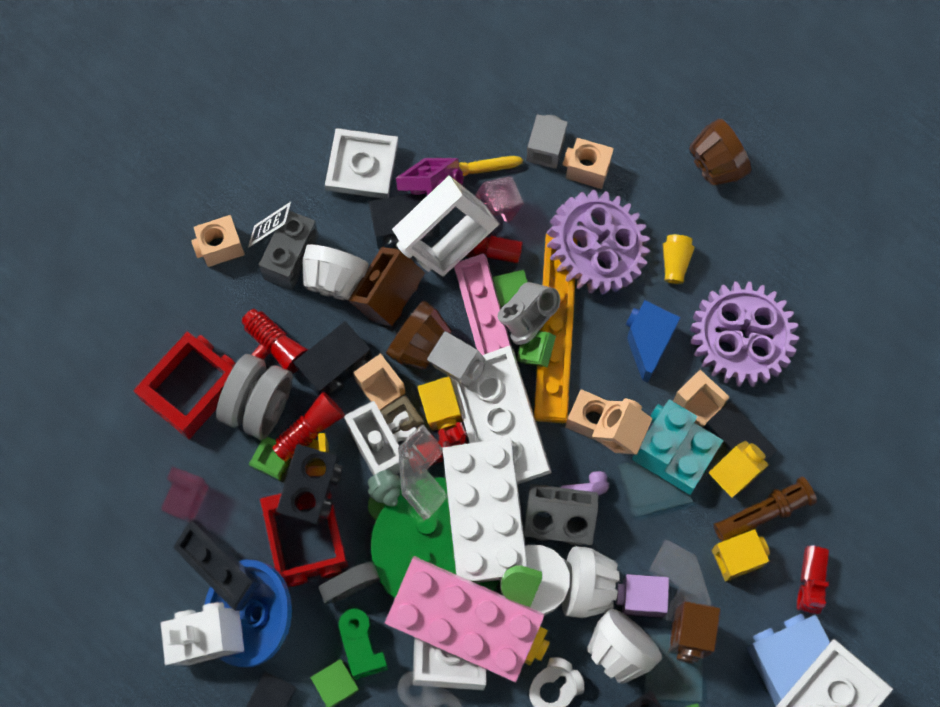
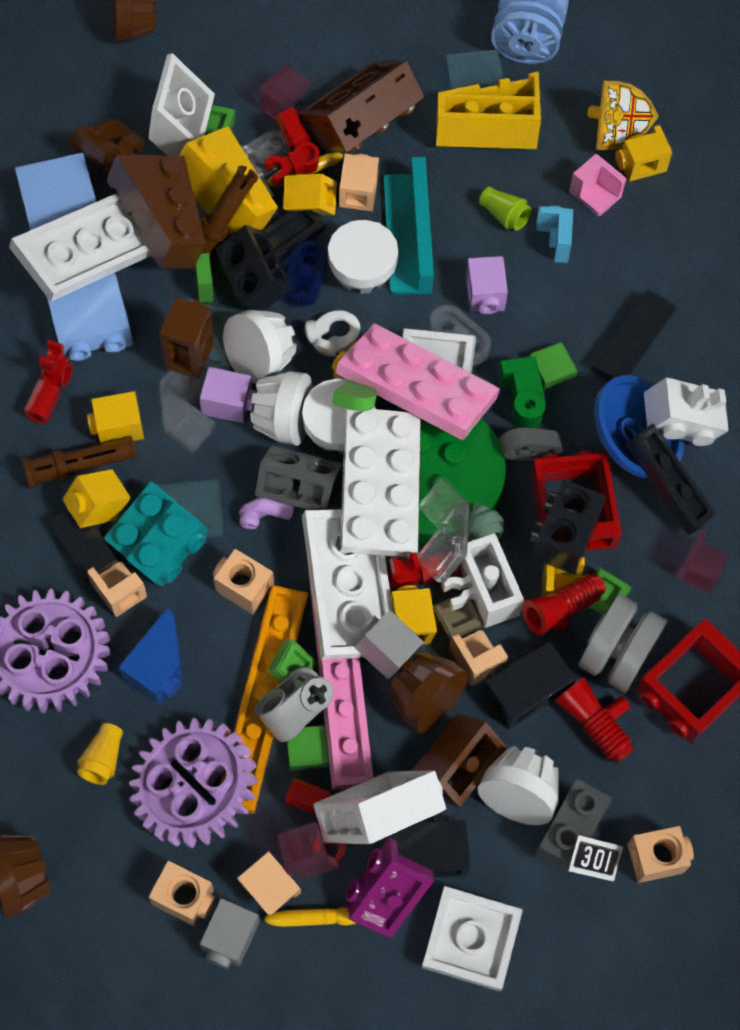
camera: 175 degrees left, 5 degrees down
light nougat brick [592,399,653,455] -> none
none -> light nougat panel [237,851,301,915]

